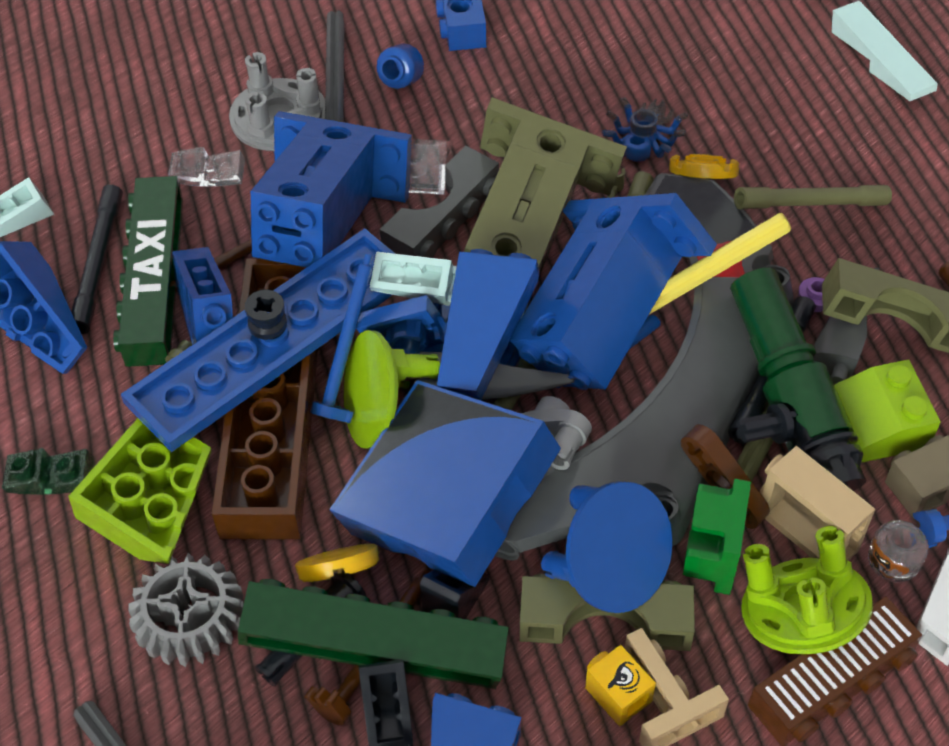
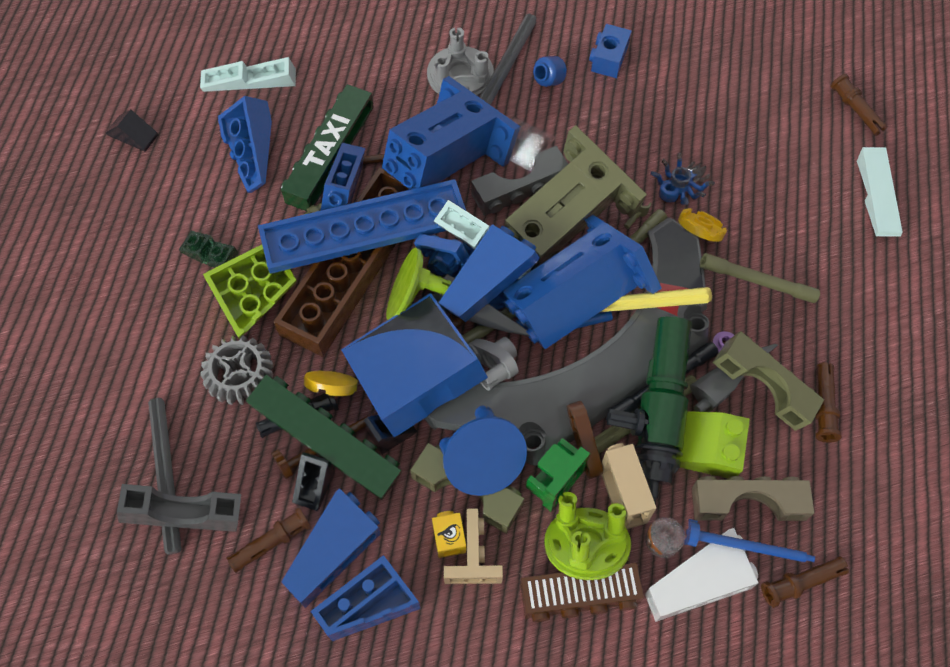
camera: 25 degrees right, 10 degrees up
black piece [71,185,123,334] -> none
clear slope [168,147,245,187] -> none
black wheel [245,290,287,340] -> none
blue piece [310,254,373,423] -> none

